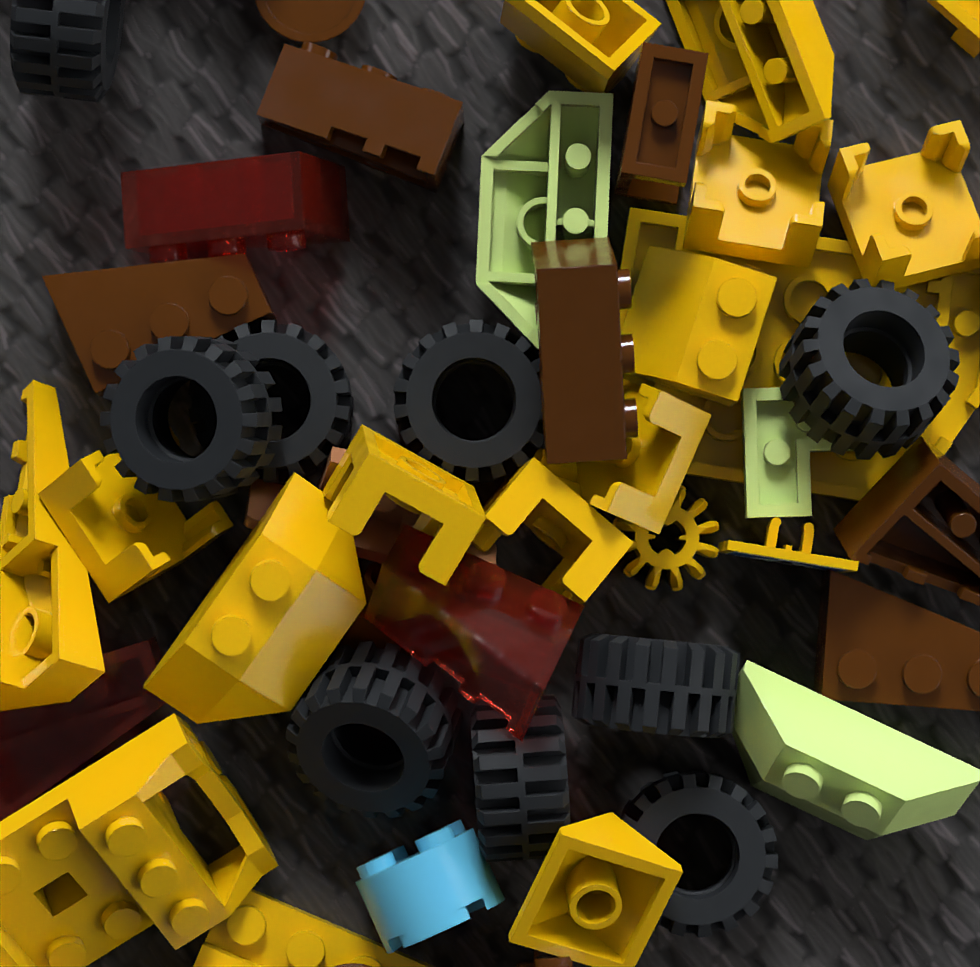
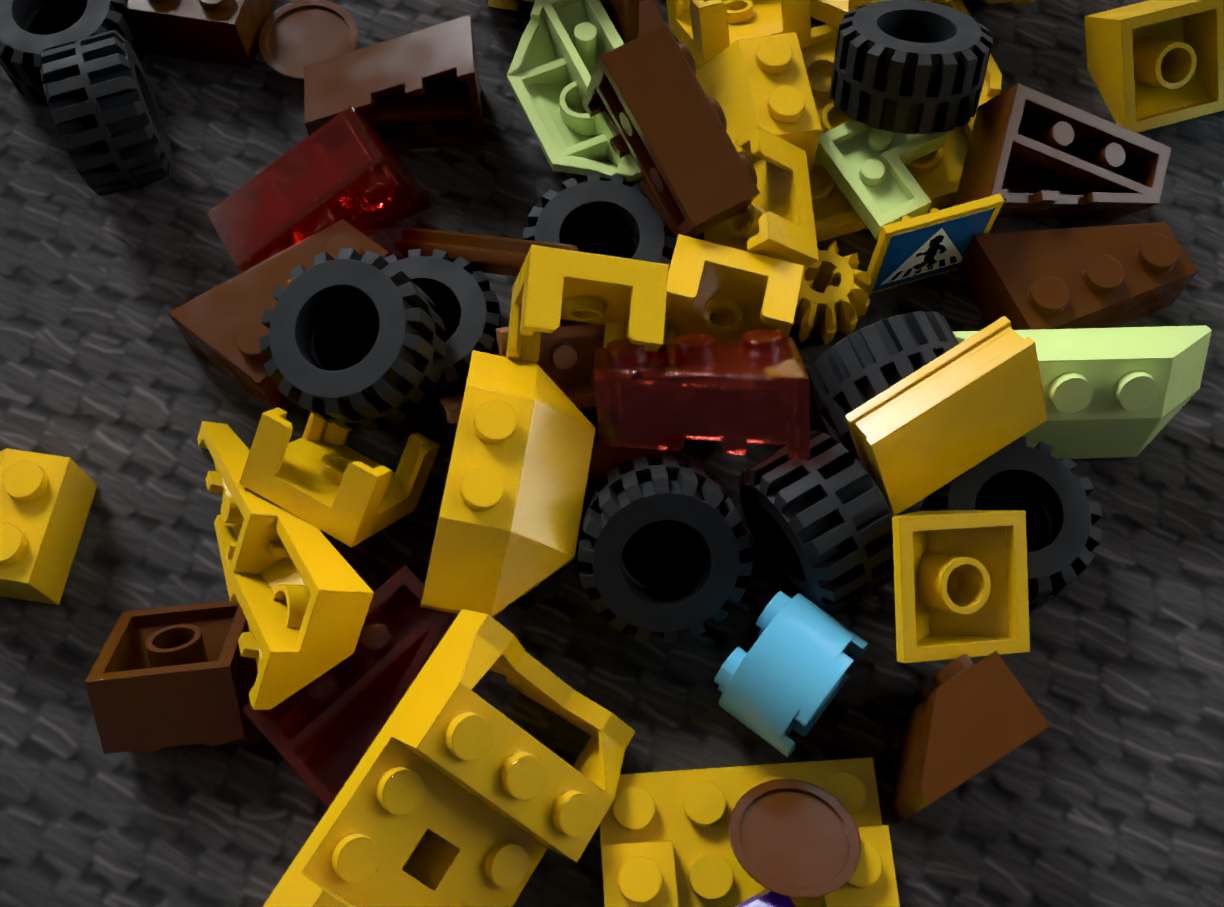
camera: 25 degrees left, 20 degrees down
none -> reddish brown axle [395,227,579,277]
none -> yellow piece [845,316,1047,517]

